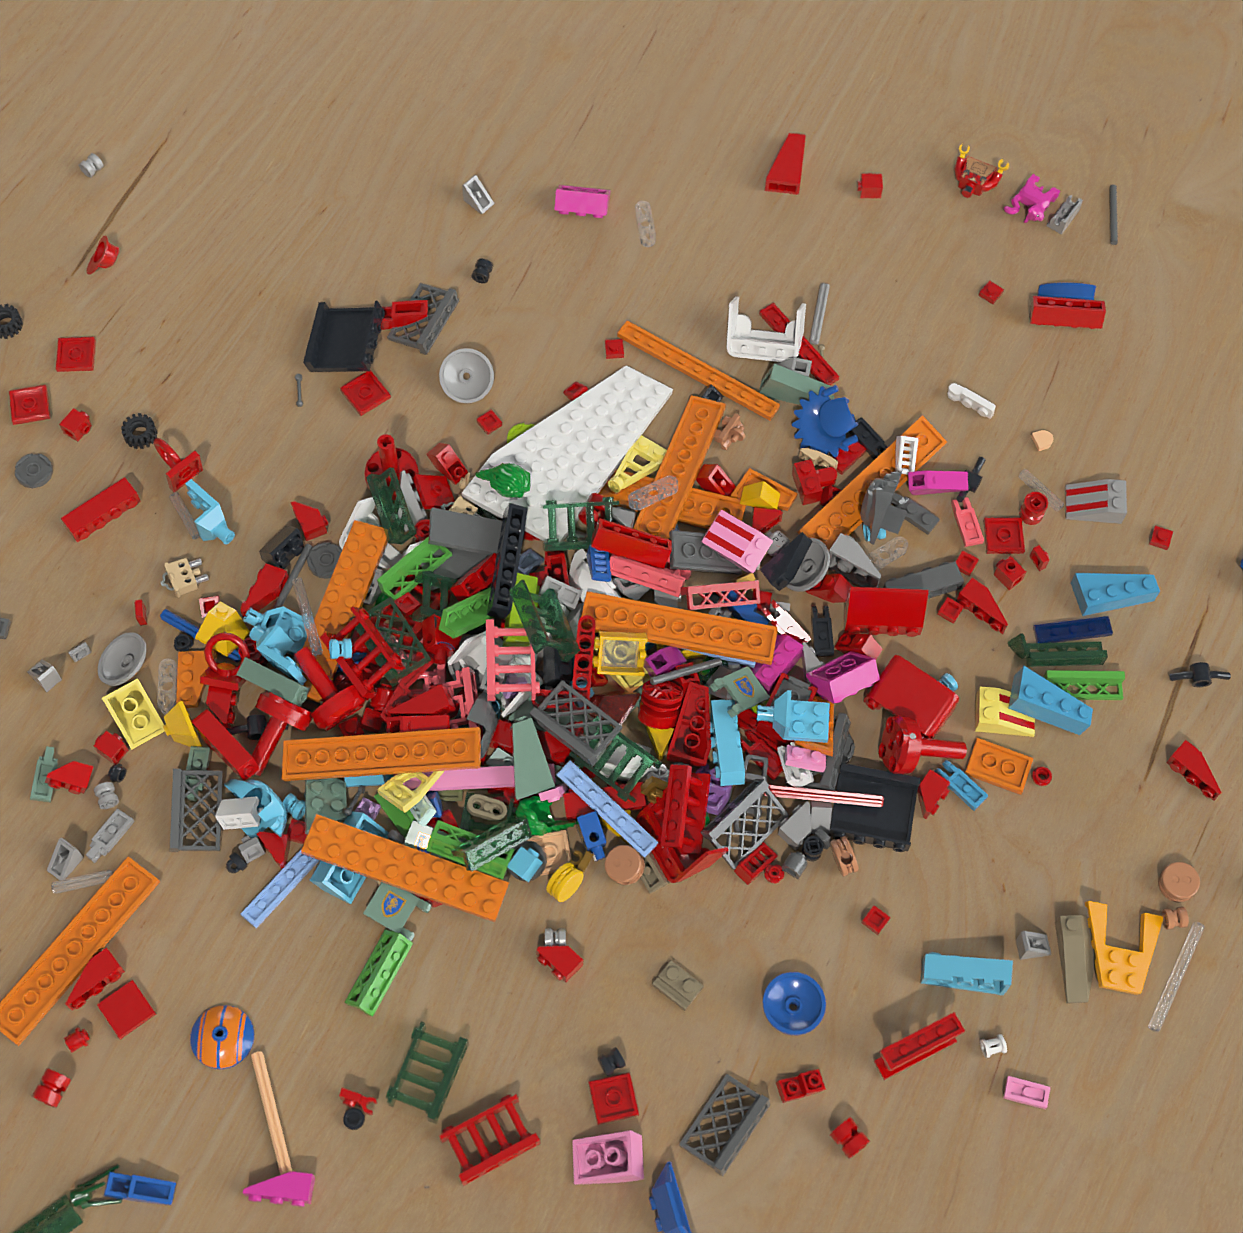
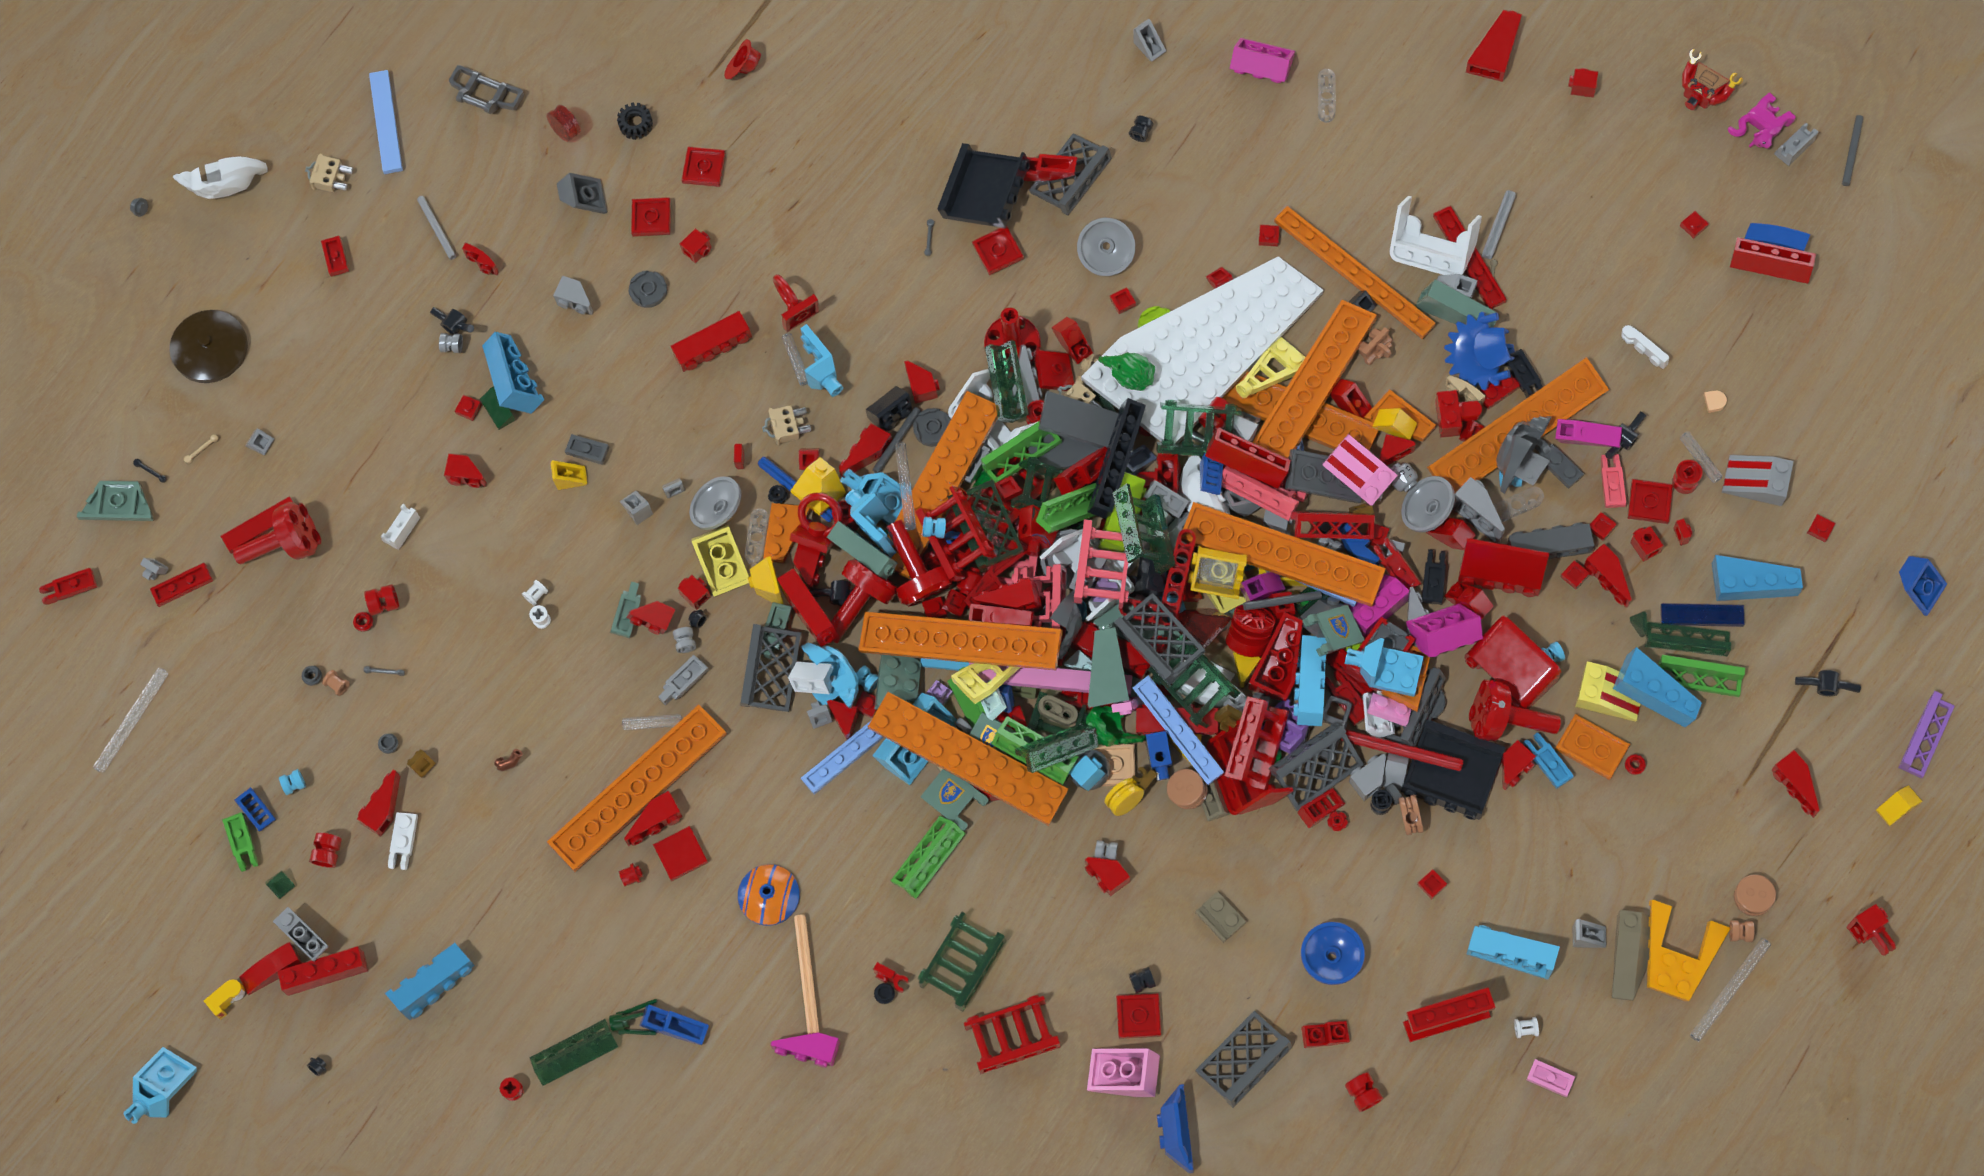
camera: 20 degrees right, 5 degrees up
red wheel [32,1068,71,1108] -> none
light grey slope [47,837,84,882] -> none
black tyre [121,413,157,449] -> none
black tile [226,852,248,873] -> none
dark grey hinge [344,785,365,816] -> none
clear beam [628,476,678,510] -> none
black slope [760,532,813,591] -> none
dark grey plate [782,852,808,880] -> none
white slope [895,436,918,474] -> none

